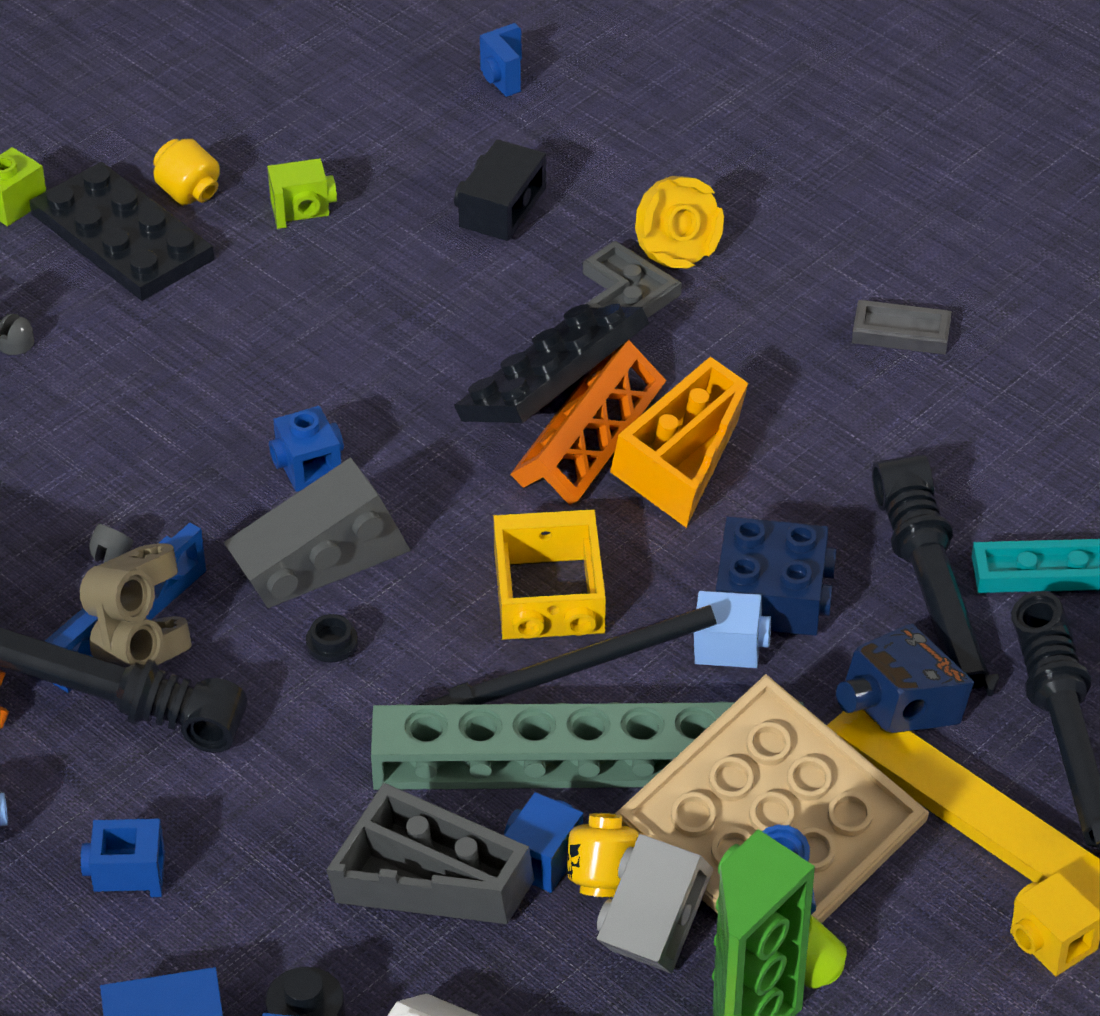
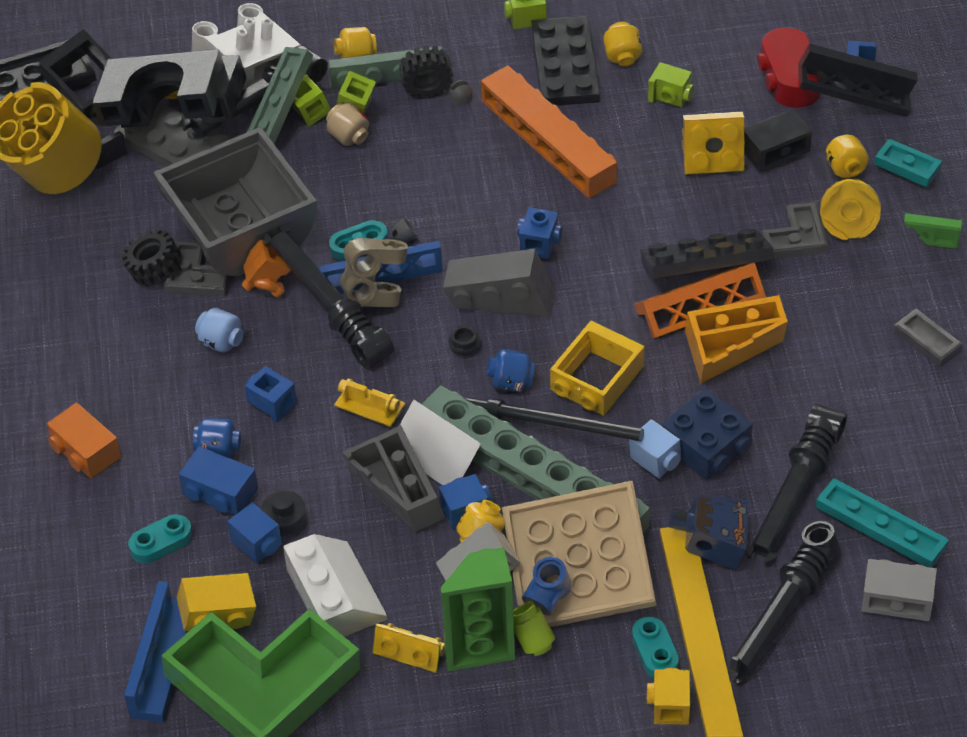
camera: 40 degrees right, 5 degrees up
none -> blue head [193,418,241,459]
none -> teal plate [329,220,388,261]
none -> yellow hinge [334,378,405,427]
none -> white sticker [399,400,481,485]
none -> orange brick [480,65,618,199]
none -> blue head [486,349,535,393]
none -> teal plate [632,617,678,679]
none -> yellow piece [682,112,744,174]
none -> red brick [757,28,821,108]
none -> black fence [798,43,918,117]
none -> yellow head [825,134,869,179]
none -> teal plate [874,139,942,187]
none -> bright green tile [904,213,962,249]

